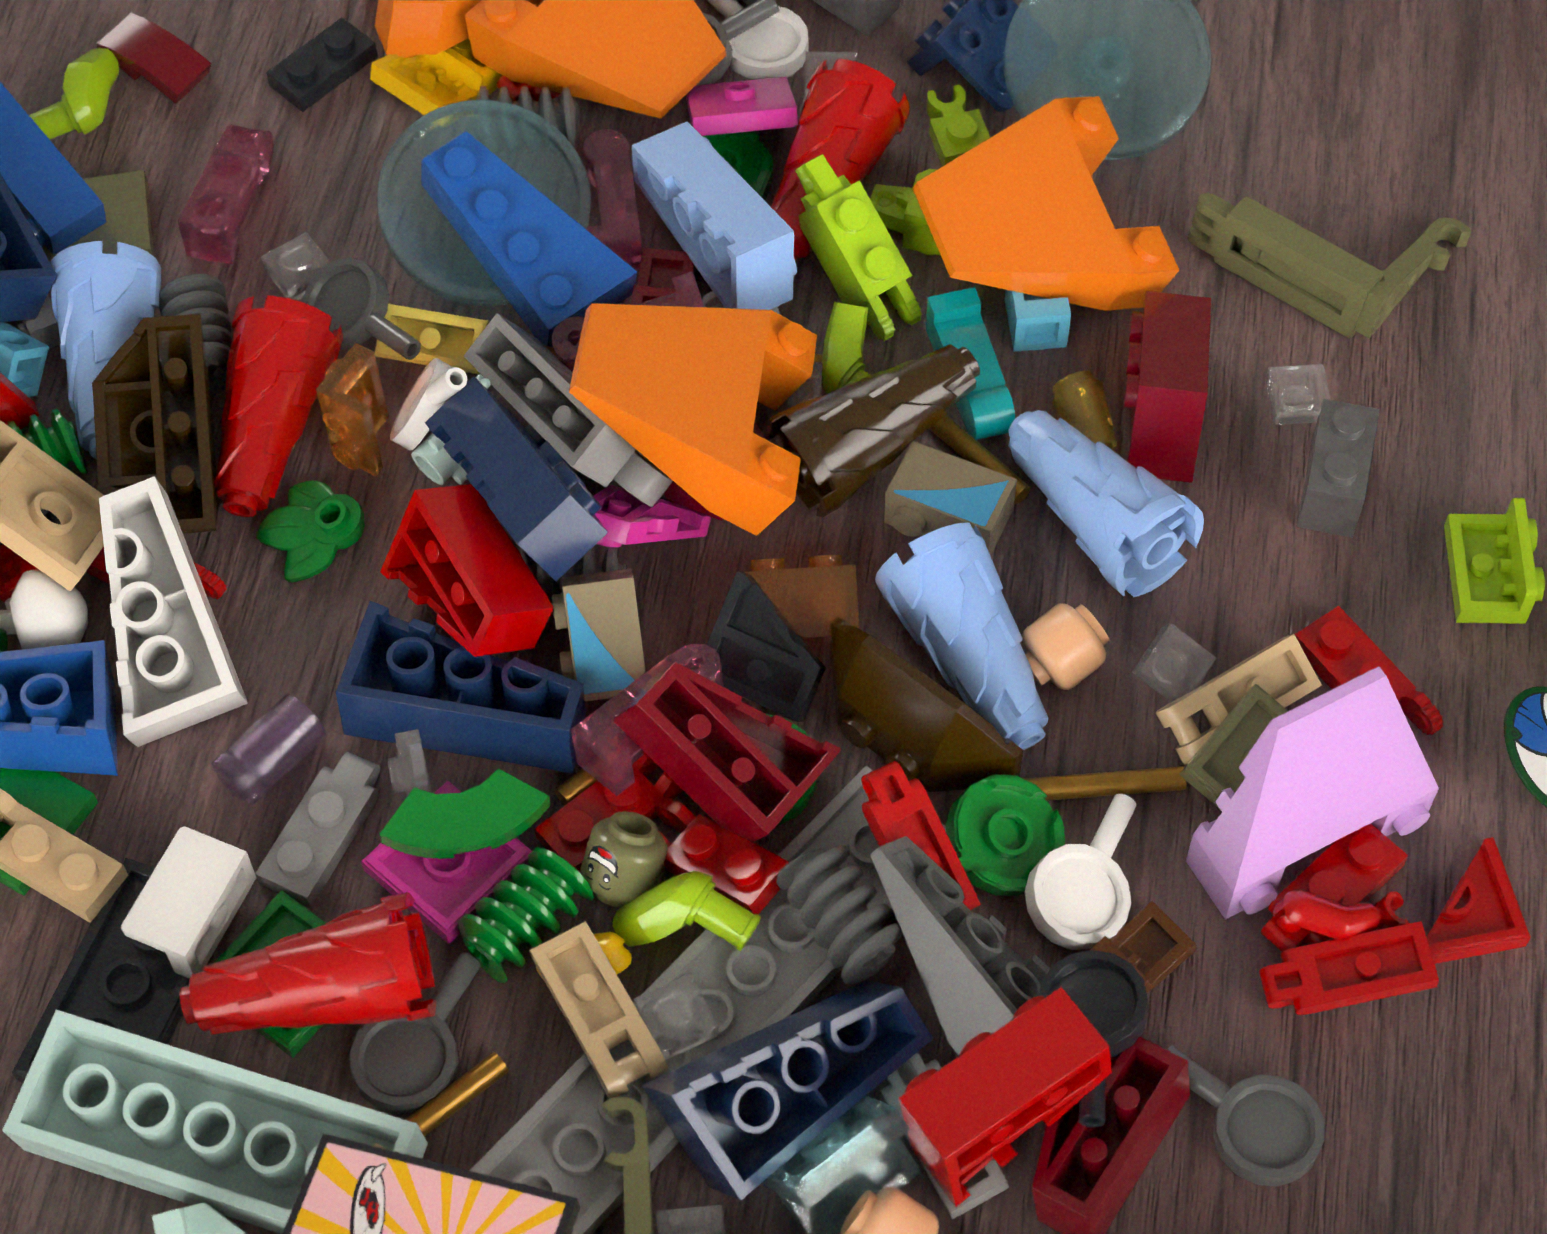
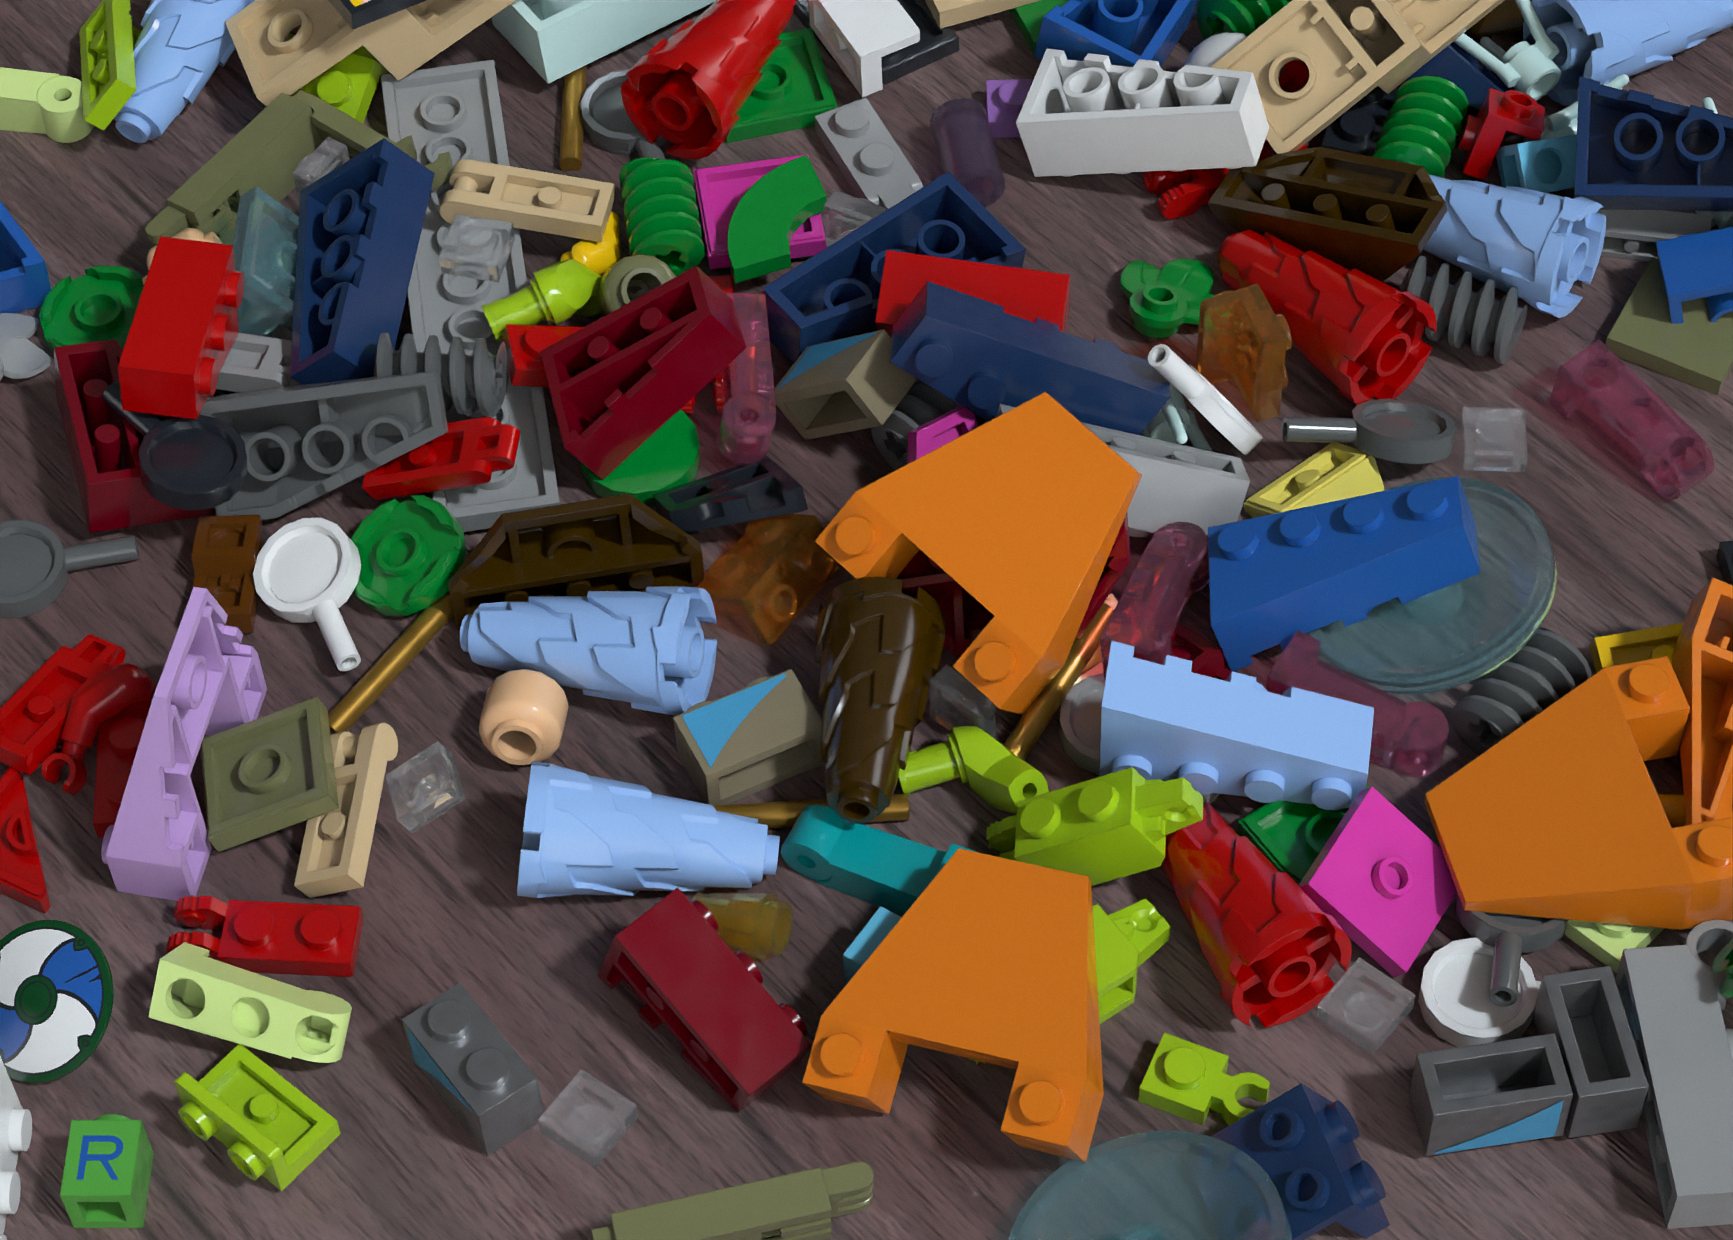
camera: 130 degrees right, 5 degrees down
none -> yellowish green leg [148,942,352,1063]
none -> medium lavender plate [986,79,1034,138]

